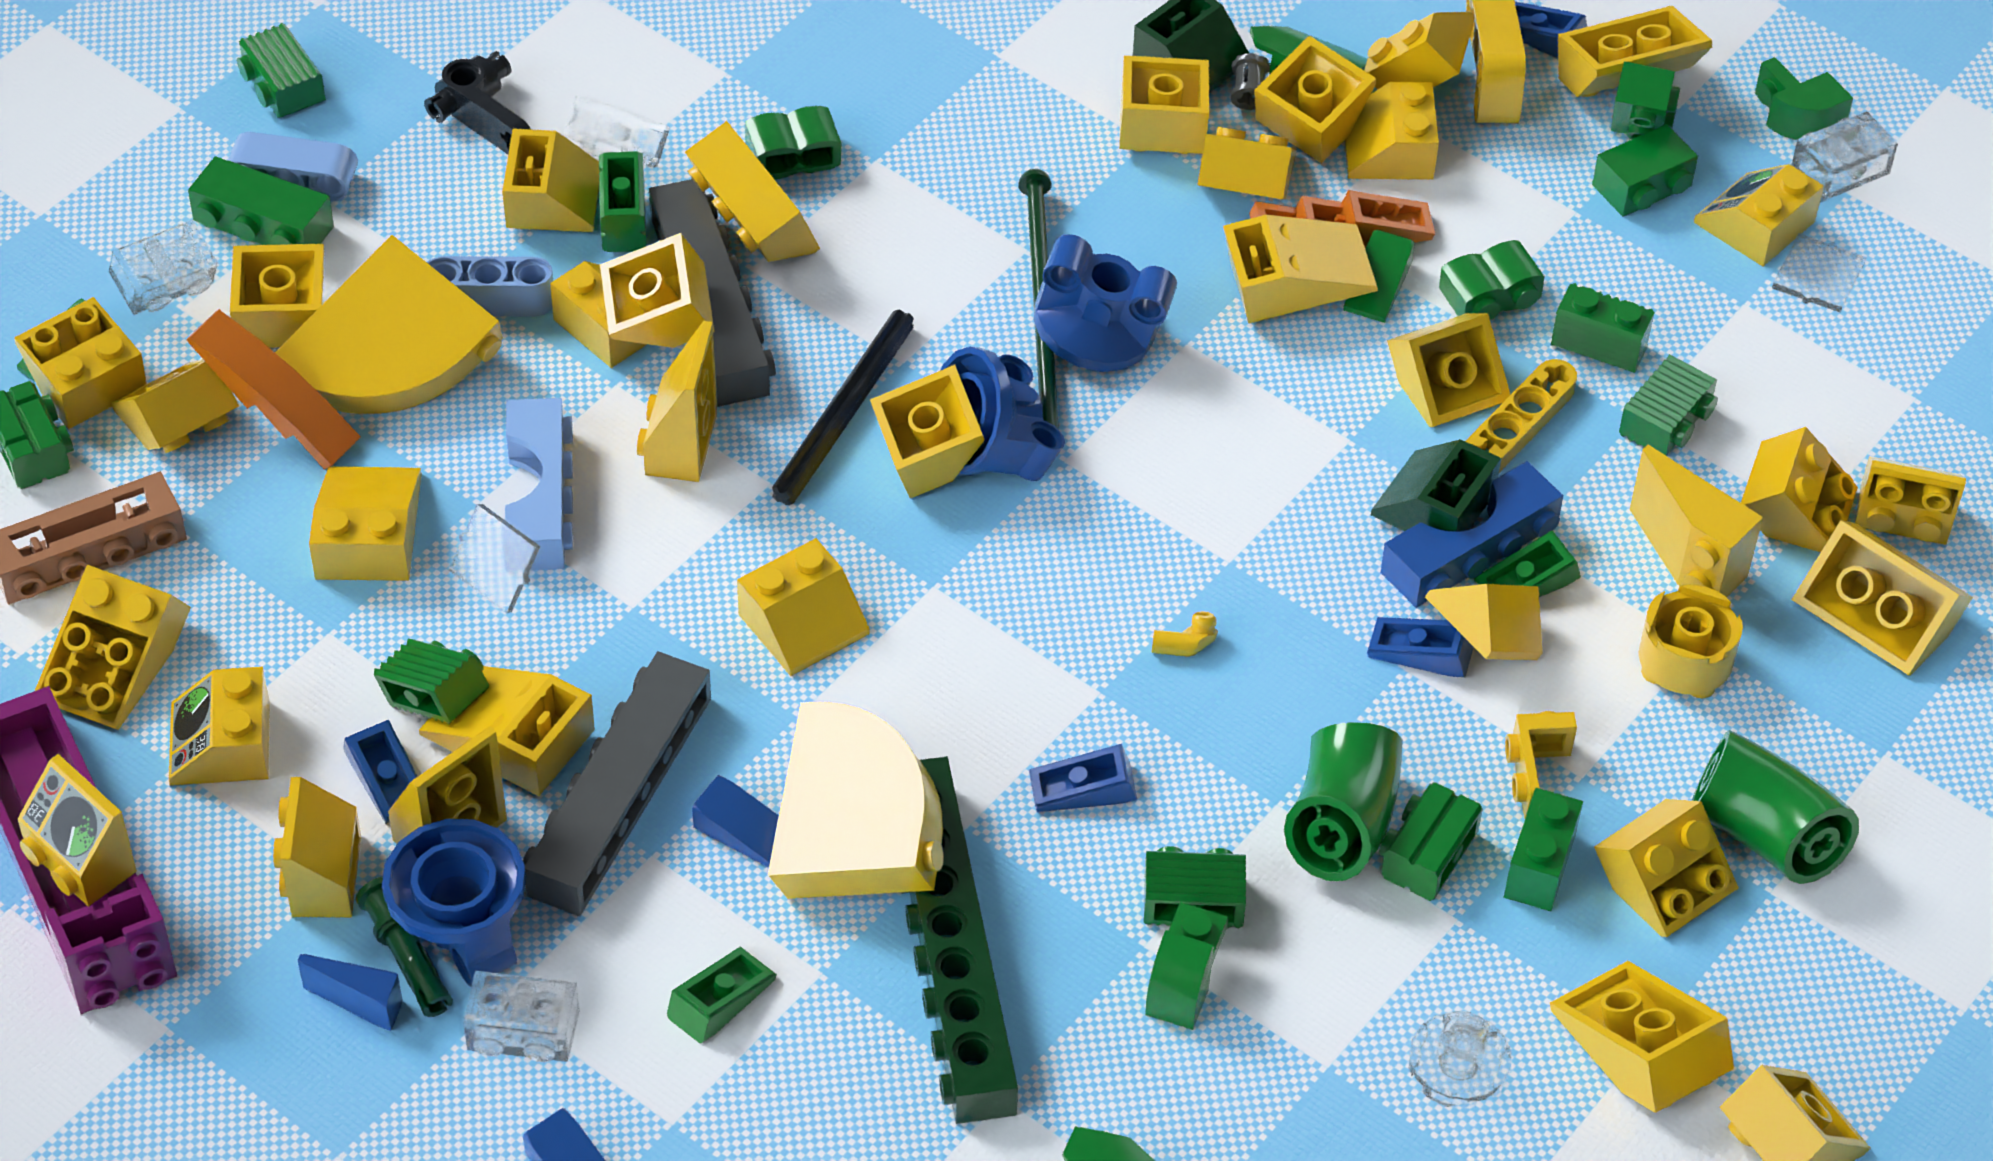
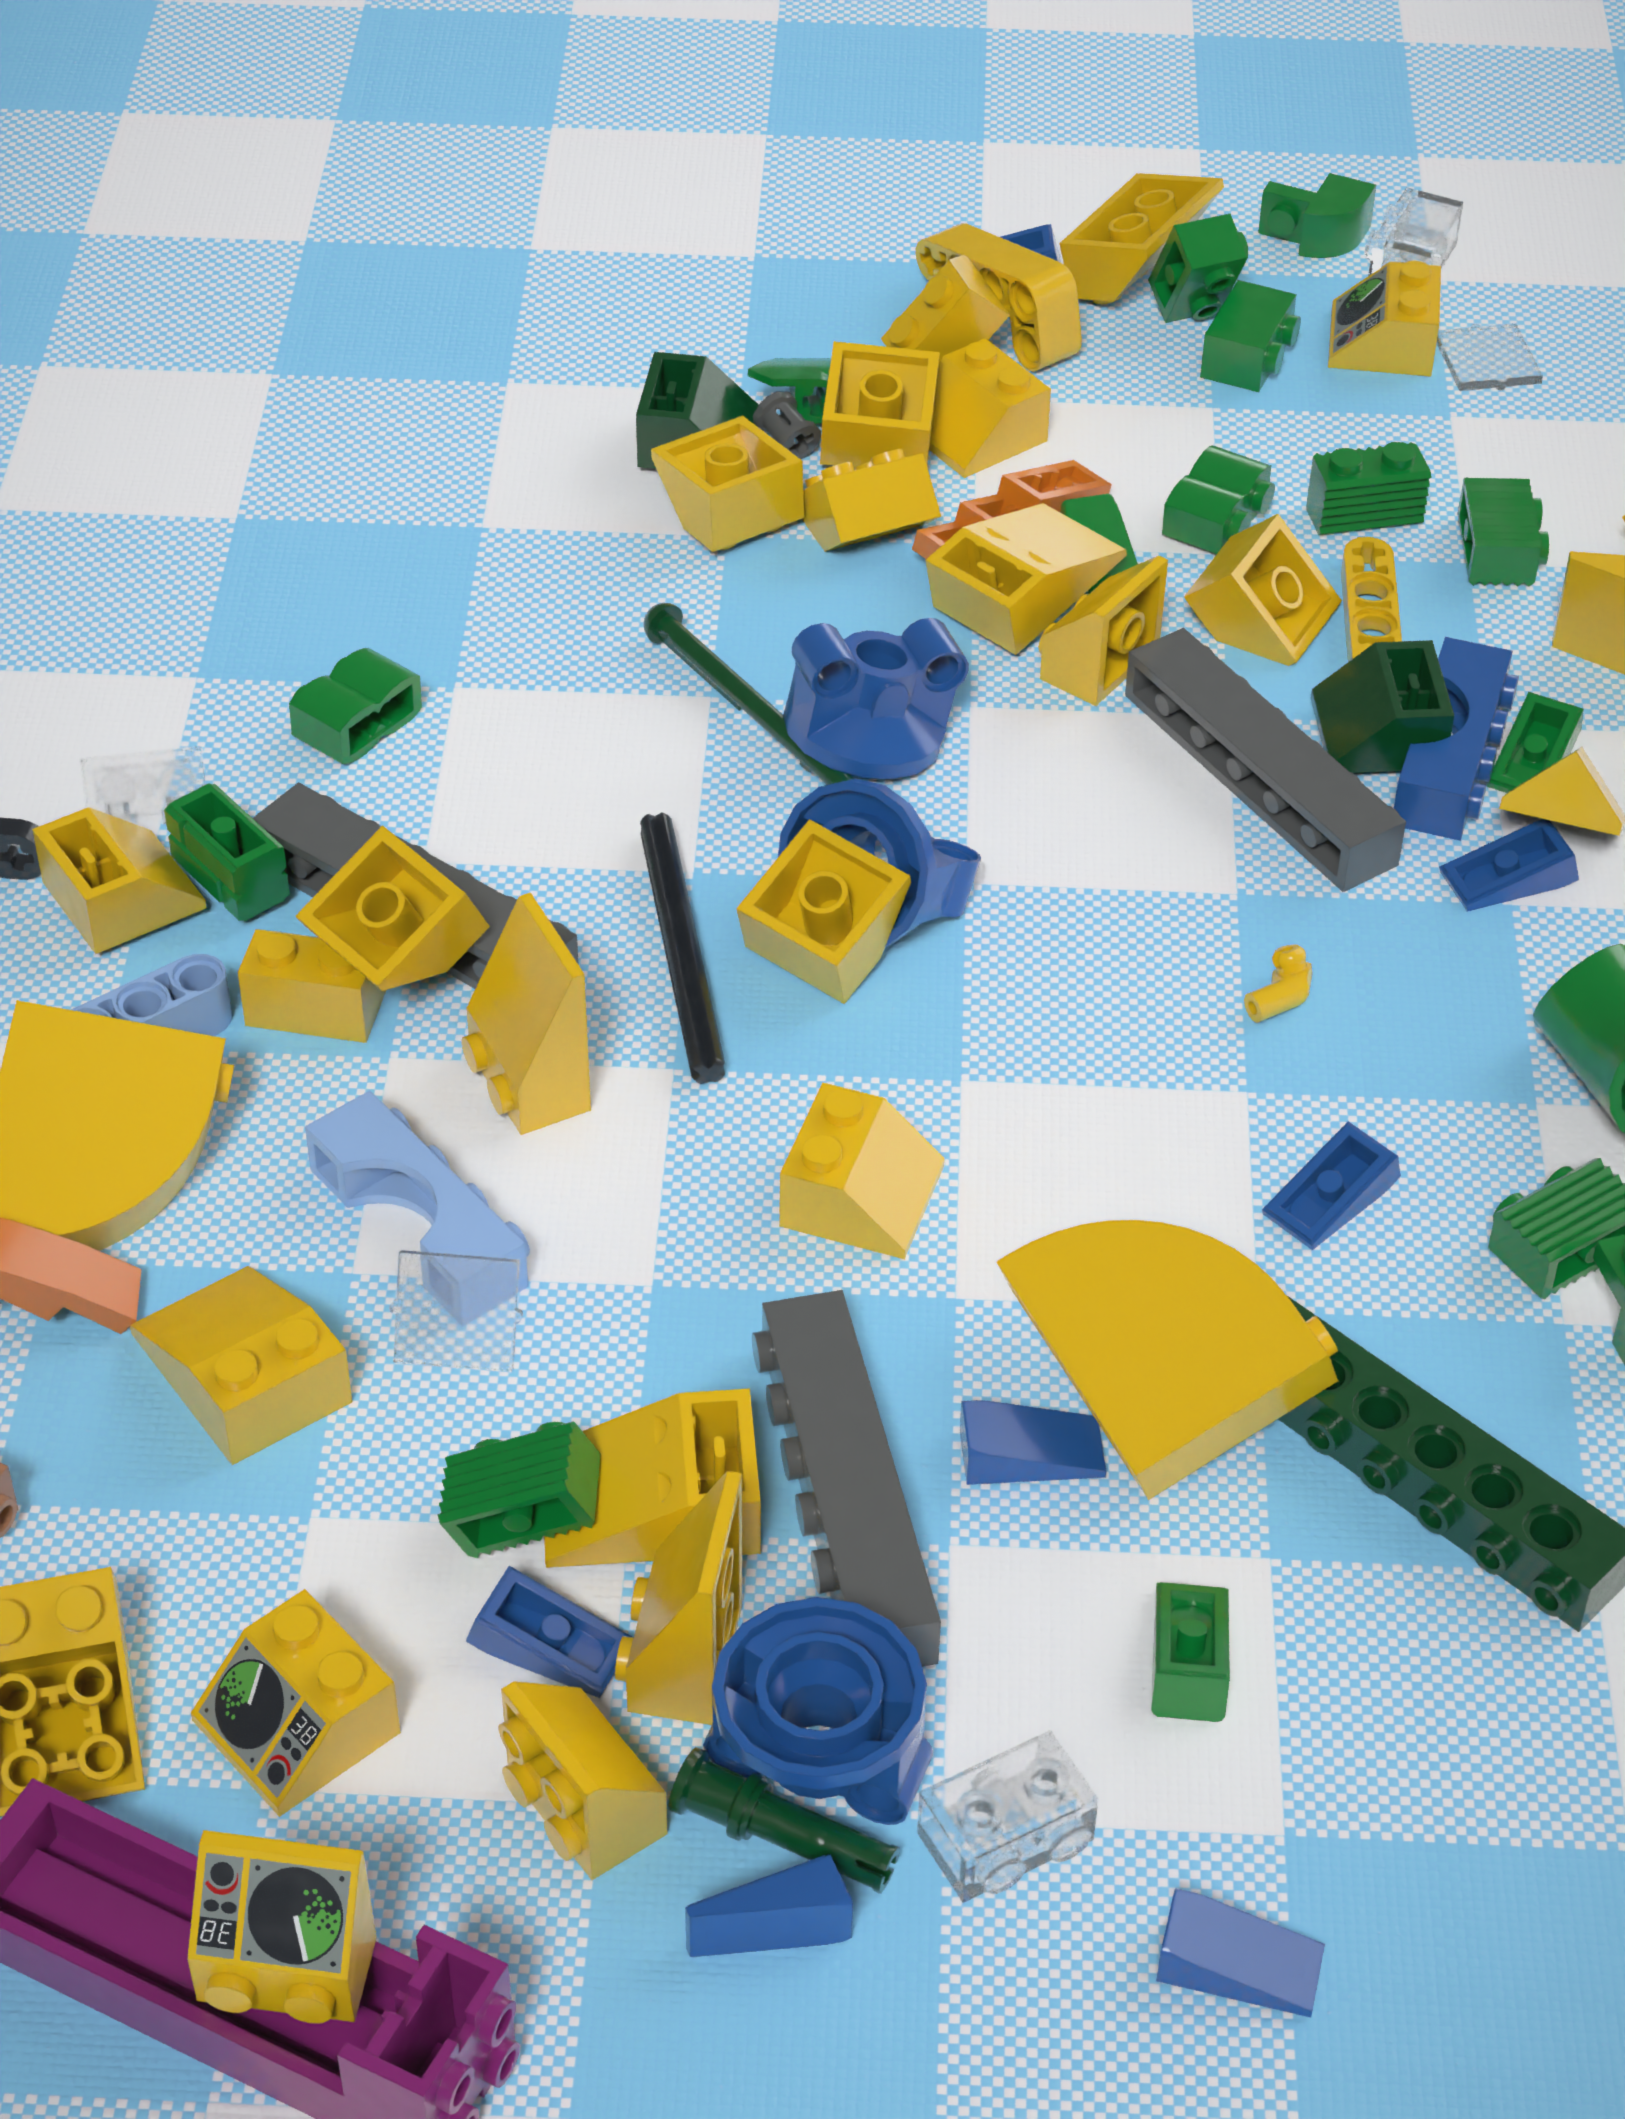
camera: 35 degrees left, 5 degrees down
yellow slope [685,121,821,262] -> none
none -> yellow slope [1038,555,1168,706]
none -> dark grey brick [1125,628,1406,892]

